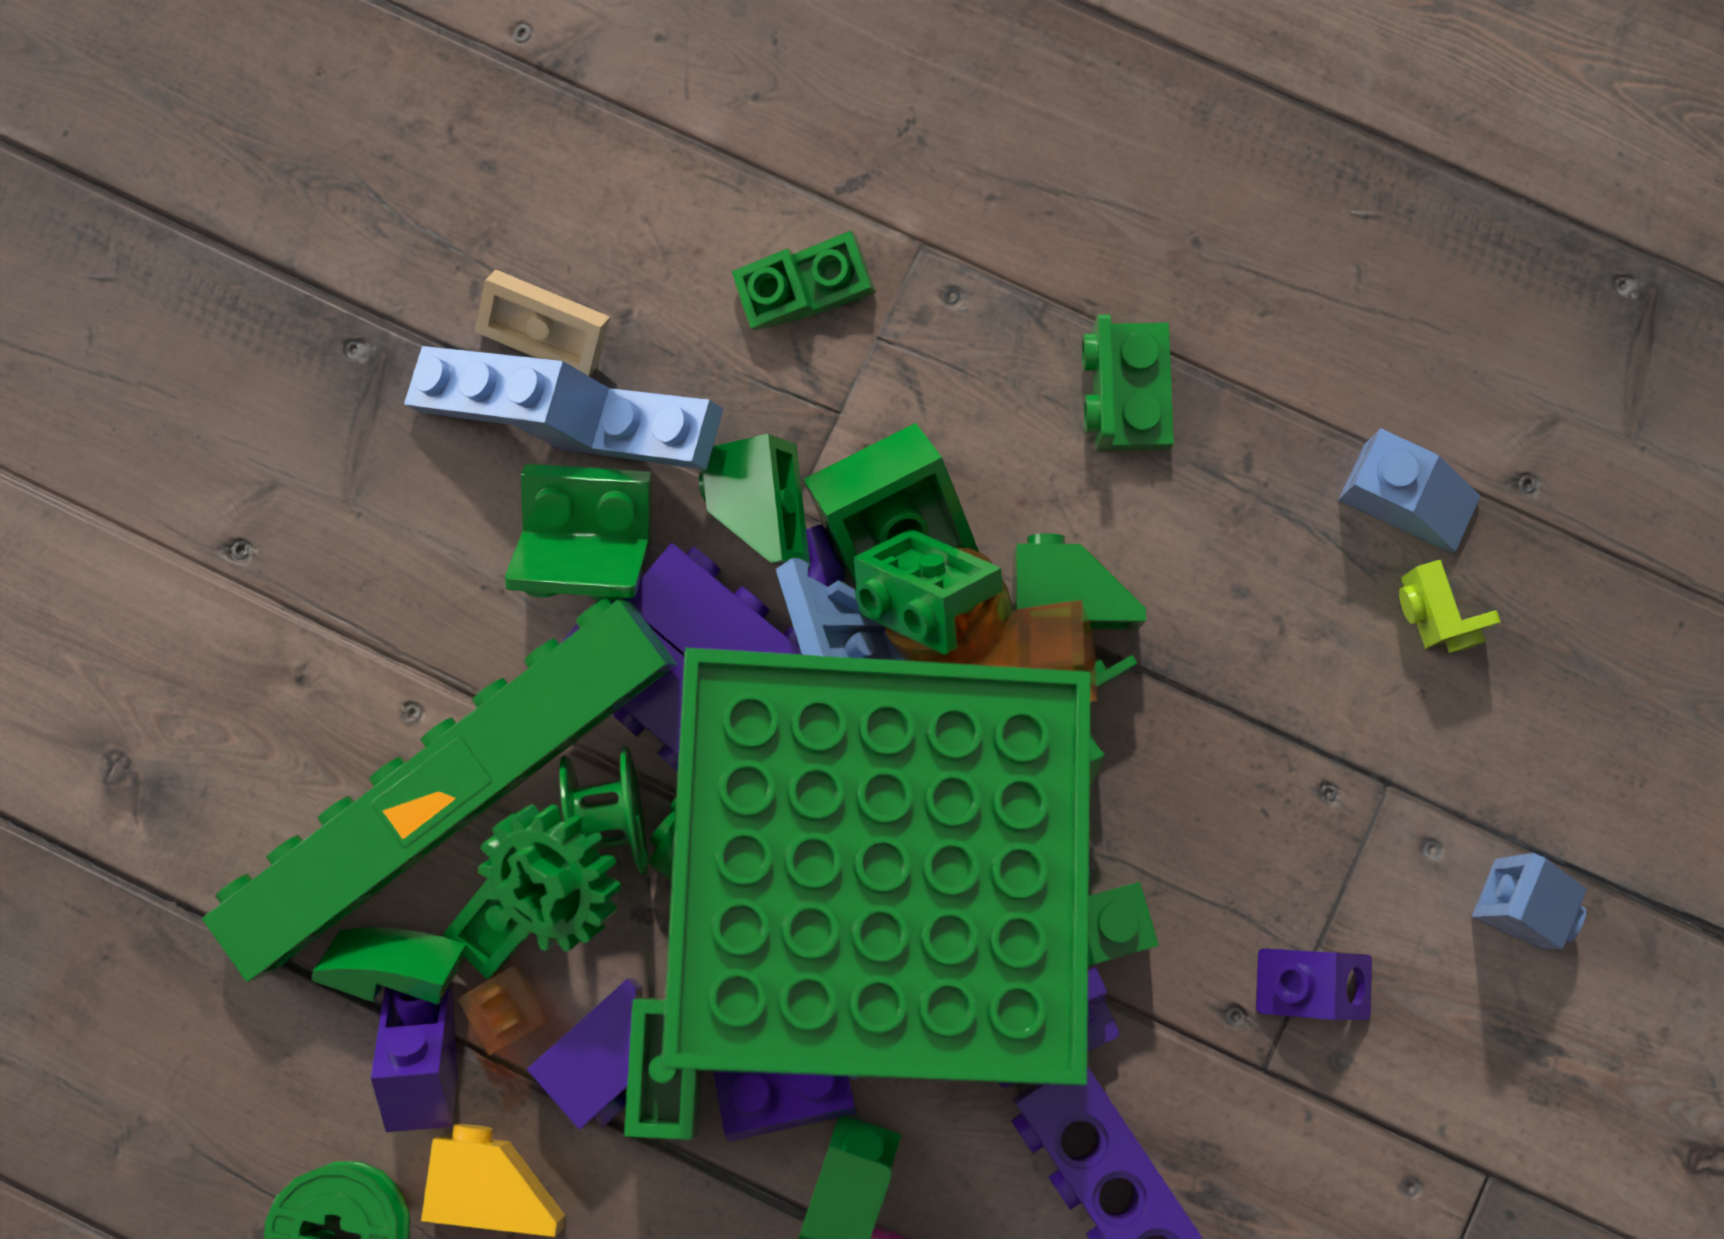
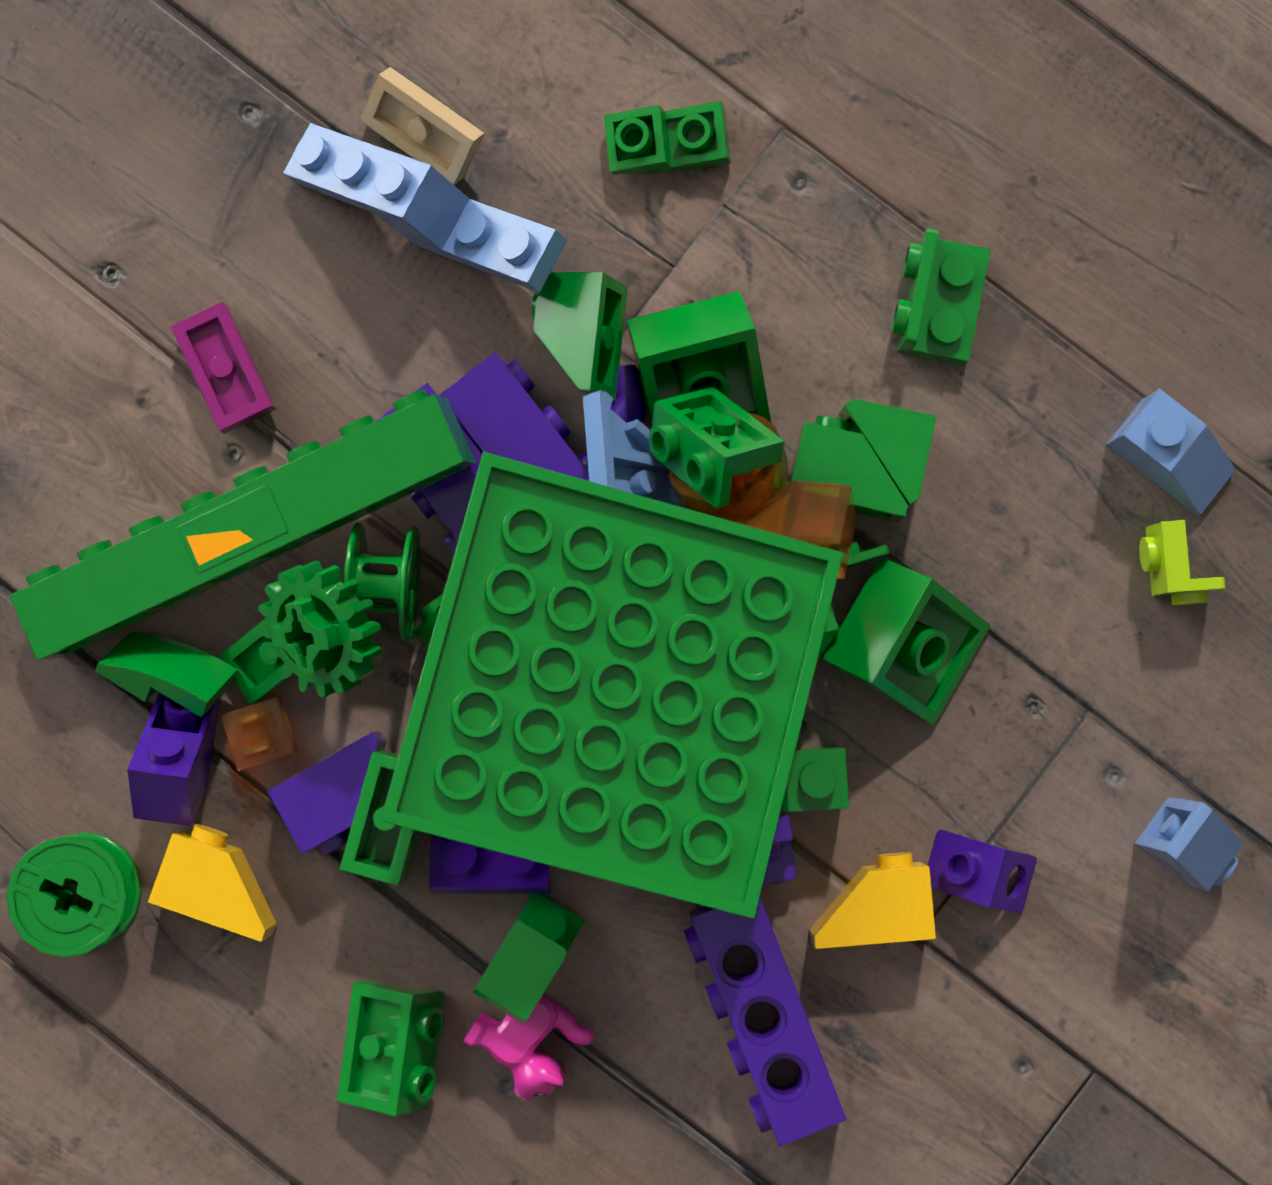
camera: 15 degrees right, 5 degrees up
green bracket [505,464,652,602] -> none
none -> magenta plate [170,302,276,434]
none -> yellow slope [809,852,936,949]
none -> green slope [822,557,991,726]
none -> green slope [838,399,937,506]

